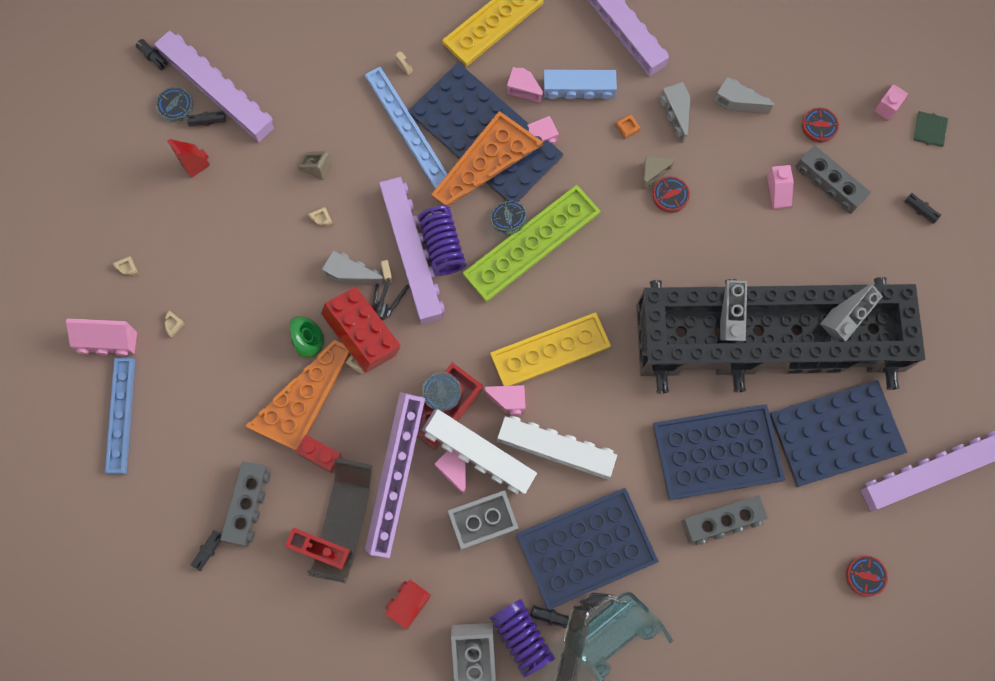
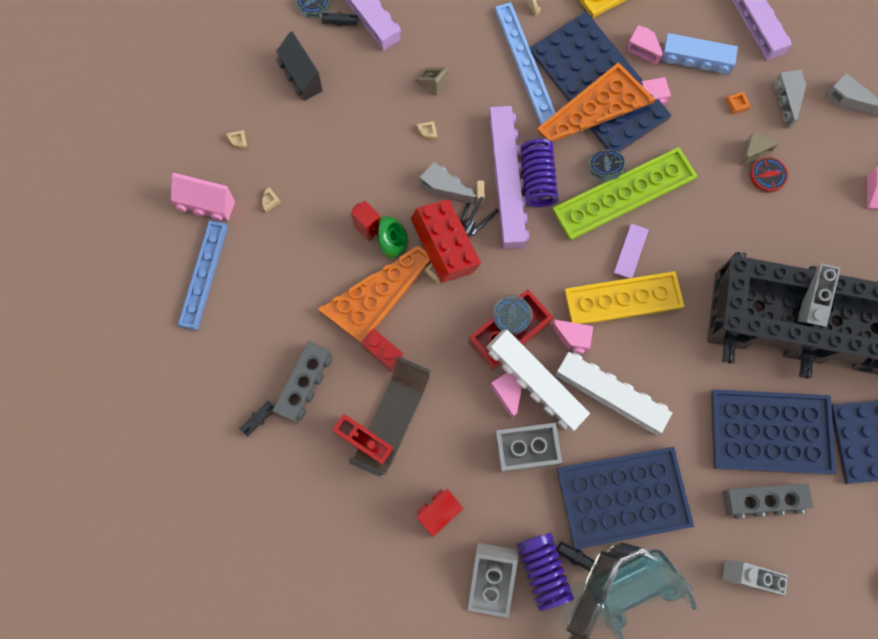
camera: 15 degrees right, 0 degrees up
red slope [167,139,210,178] -> none
lavender brick [365,392,425,558] -> none
none -> black slope [276,31,323,101]
none -> red brick [351,200,381,241]
none -> lavender tile [613,223,649,279]
none -> light grey slope [722,560,788,596]

